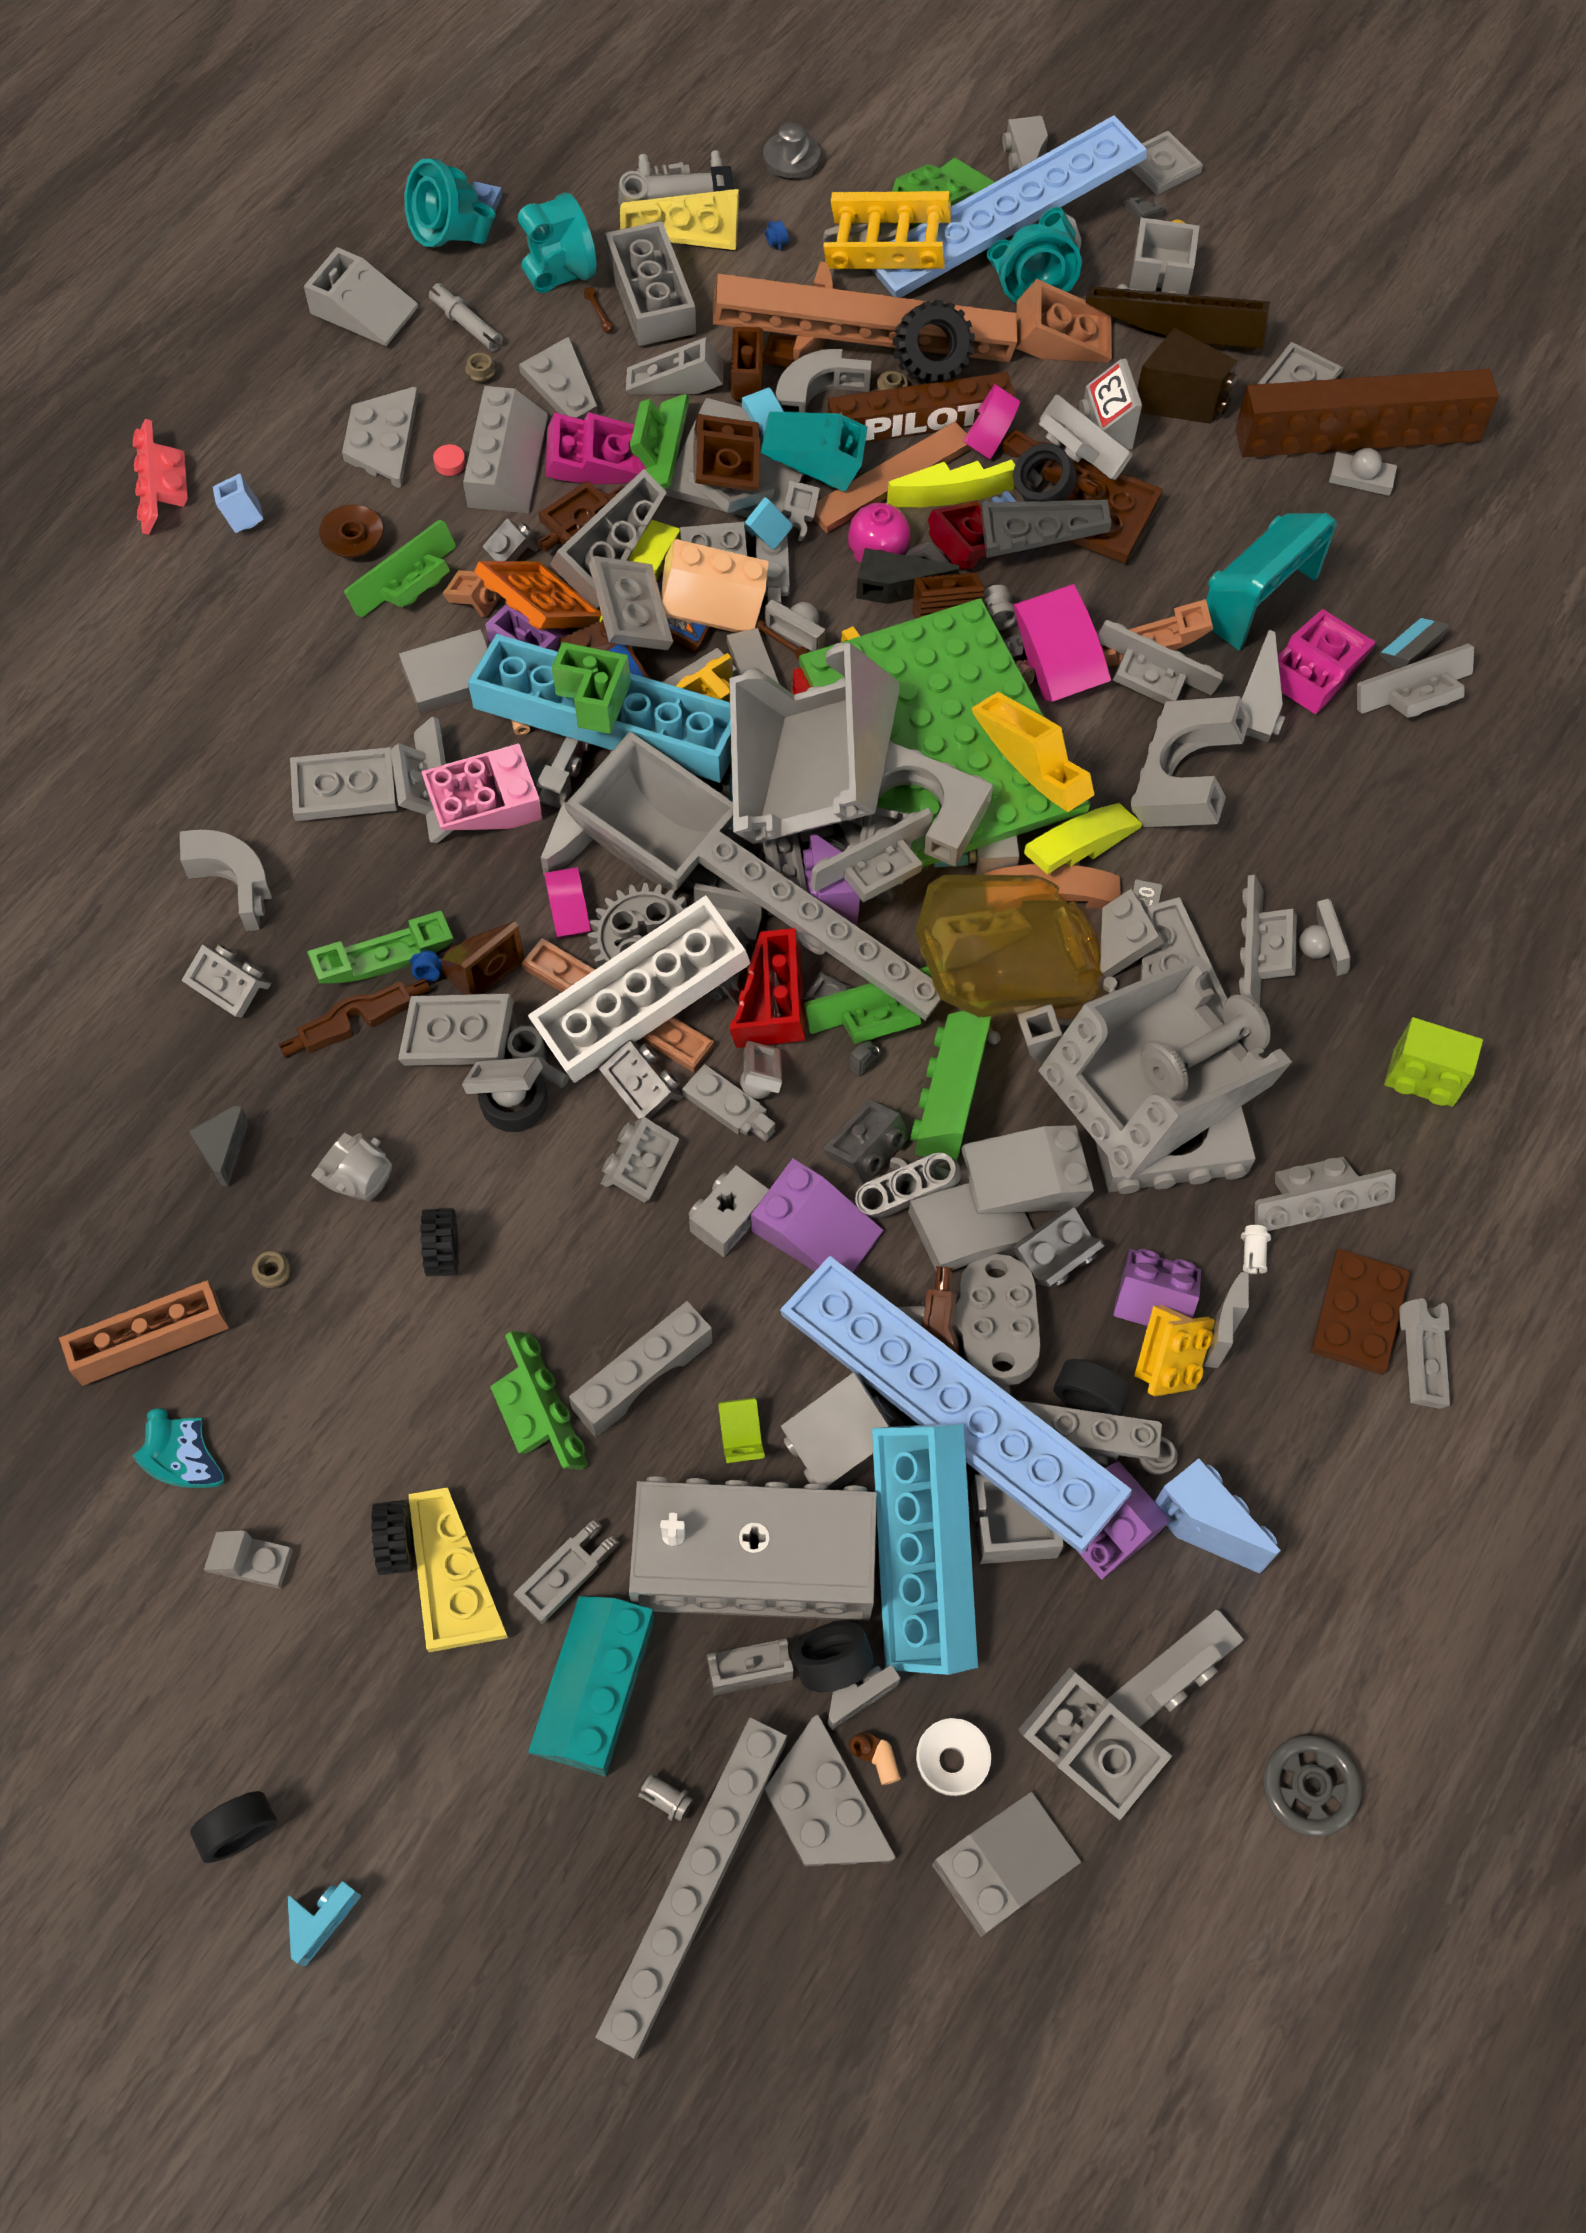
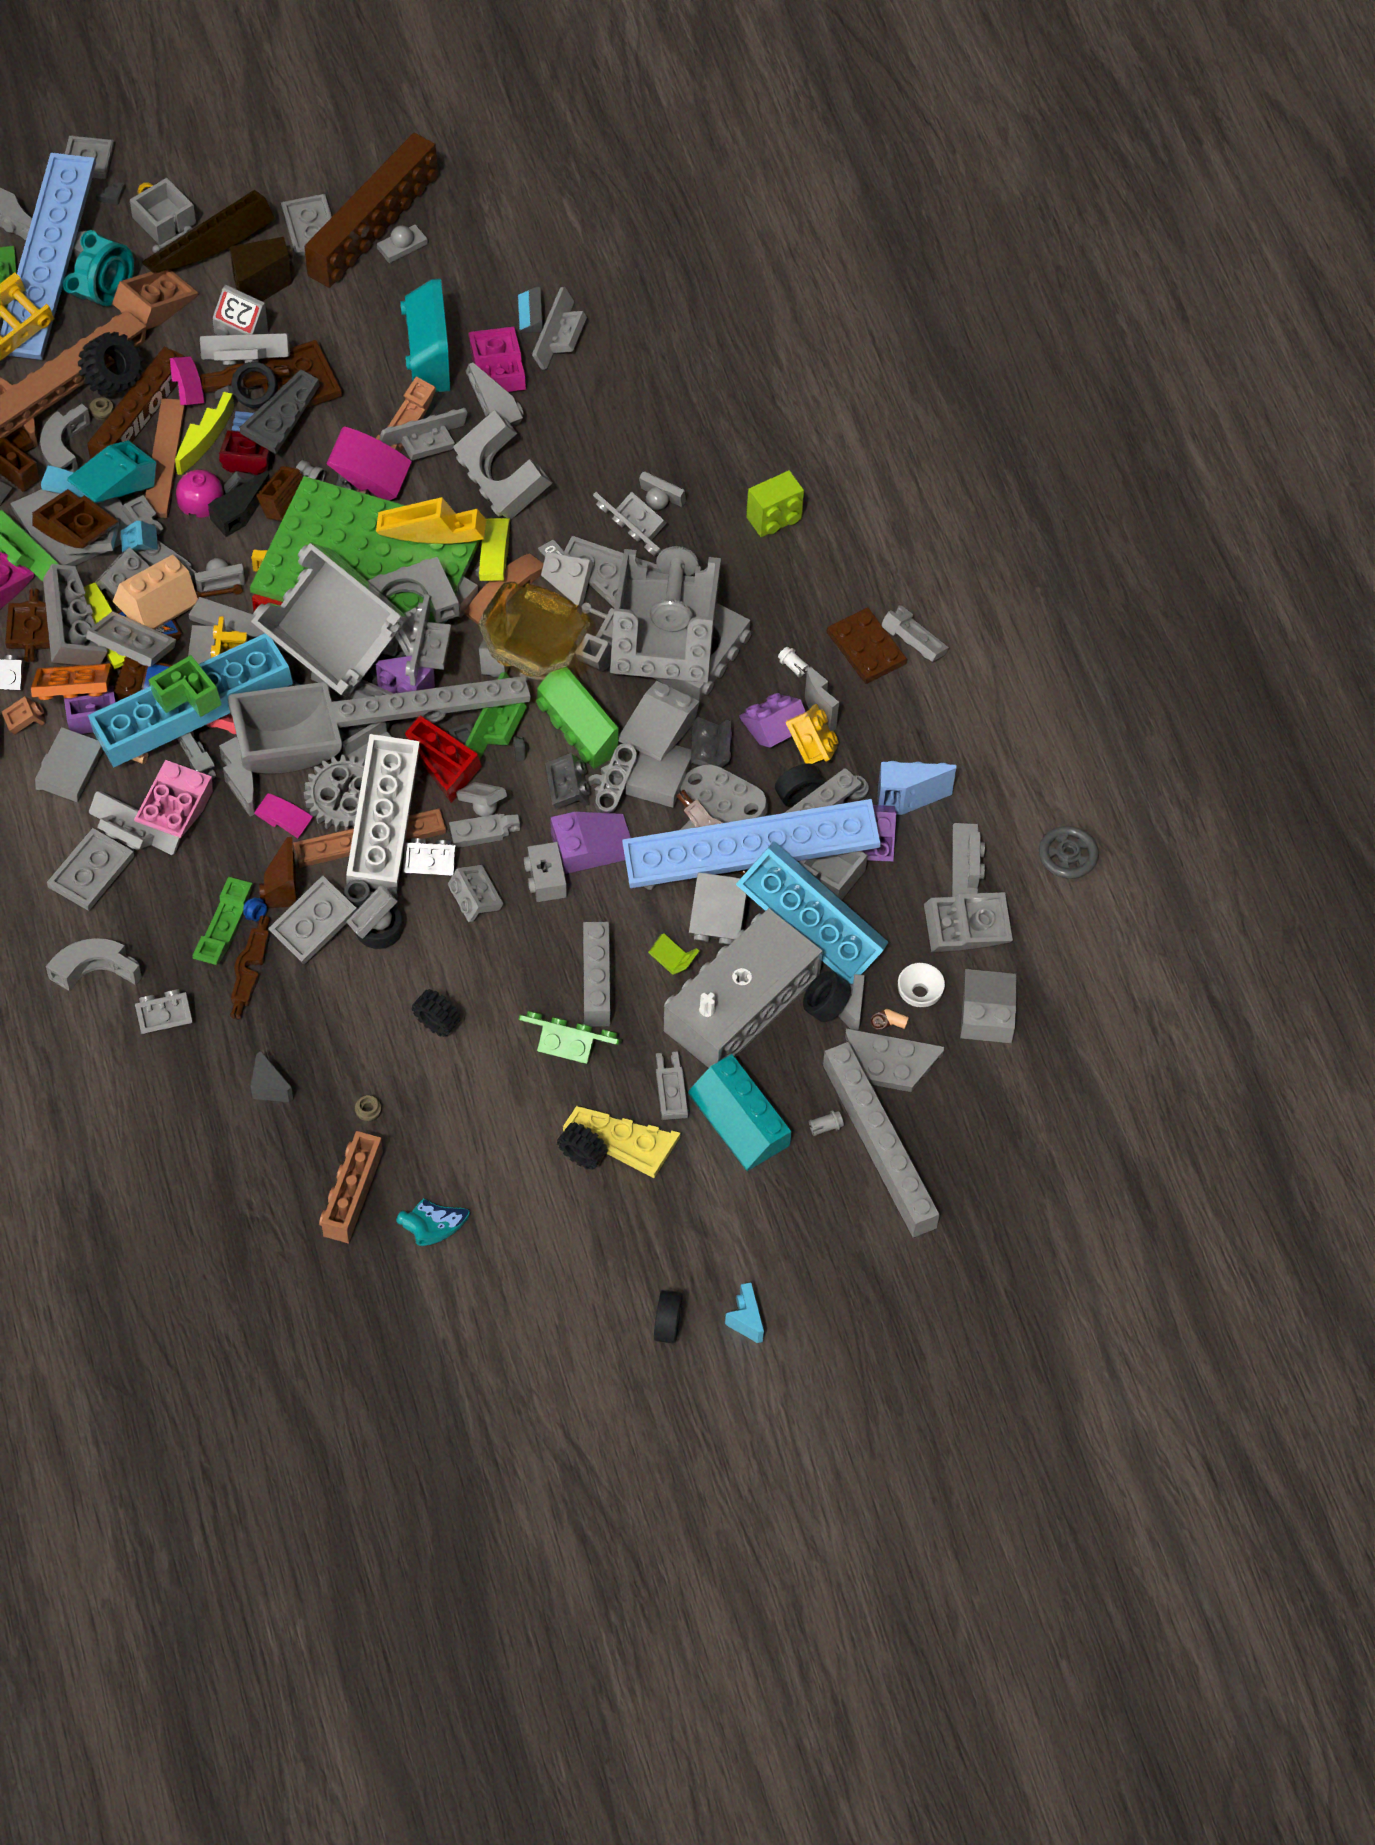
camera: 50 degrees left, 5 degrees down
light grey slope [204,1530,293,1589] -> none
light grey helmet [311,1132,392,1202] -> none
light grey hinge [707,1638,793,1696] -> none
light grey bracket [1255,1157,1396,1231] -> none

